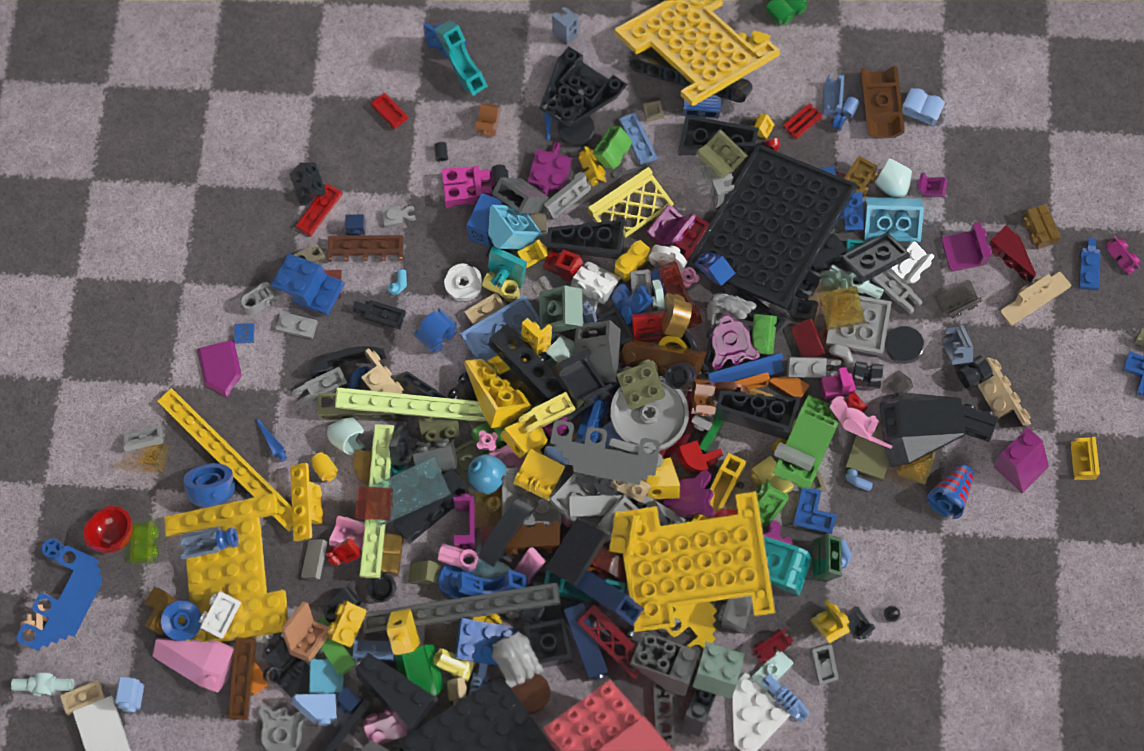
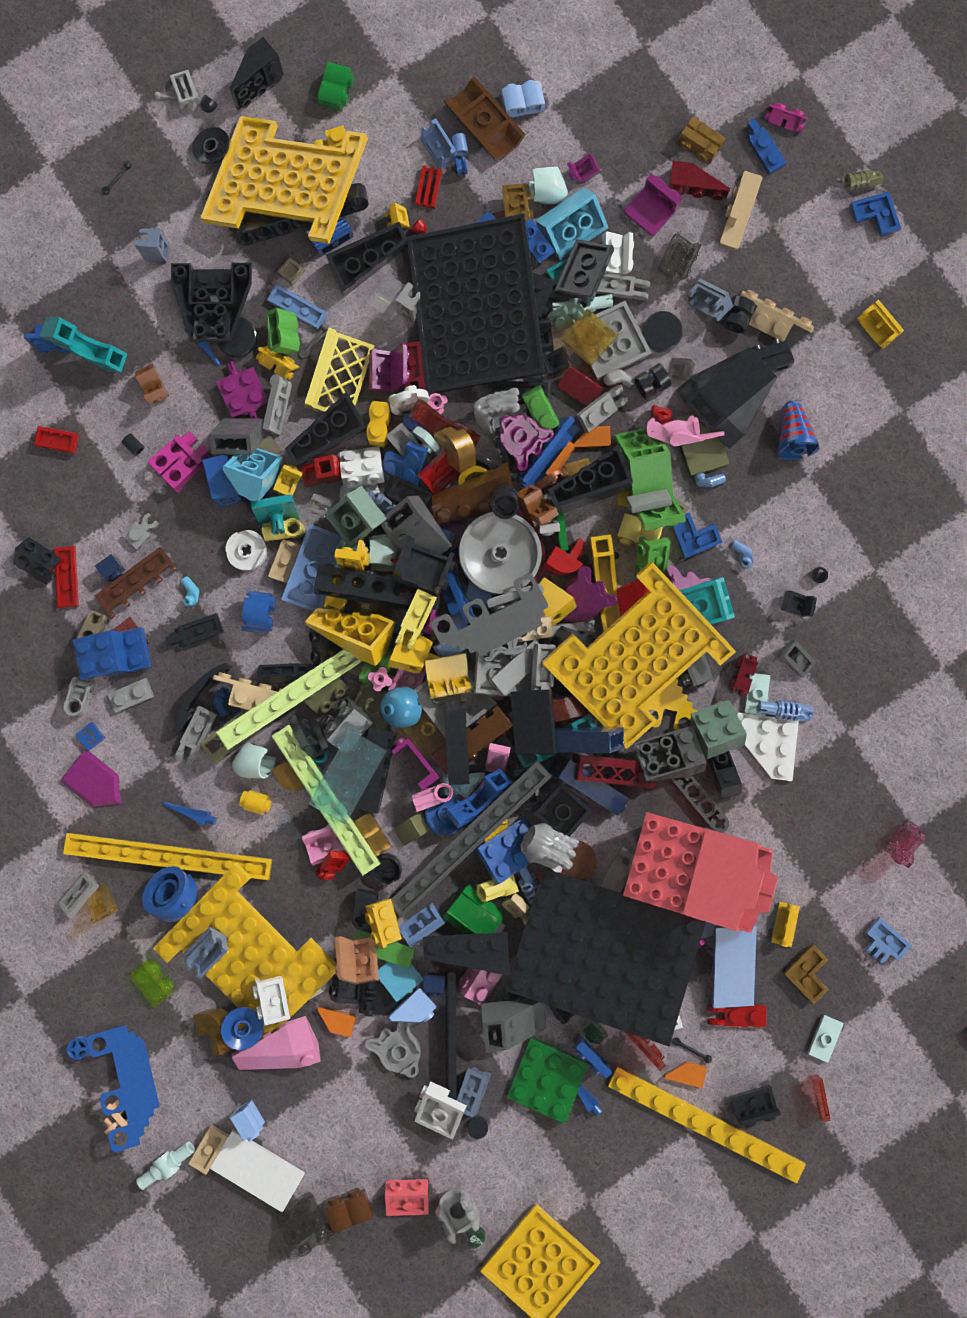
camera: 40 degrees left, 15 degrees up
red cylinder [83,505,133,553] -> none
blue wheel [216,527,239,550] -> none
reddish brown tile [228,637,256,720] -> none
black hinge [262,667,280,684] -> none
yellow bracket [290,462,323,542] -> none
light grey tile [301,540,328,580] -> none
clear red piece [355,487,394,521] -> none
yellow torso [387,609,420,655] -> none
black brick [490,165,509,190] -> none
yellow bracket [609,511,643,556] -> none
olive bracket [616,360,665,410] -> none
blue slope [695,252,735,286] -> none
olive bracket [696,130,747,178] -> none
yellow bracket [811,600,850,643] -> none
dark green brick [812,534,842,581] -> none
dark pink brick [819,367,856,401] -> none
clear yellow slope [897,451,936,484] -> none
magenta slope [994,427,1049,494] -> none

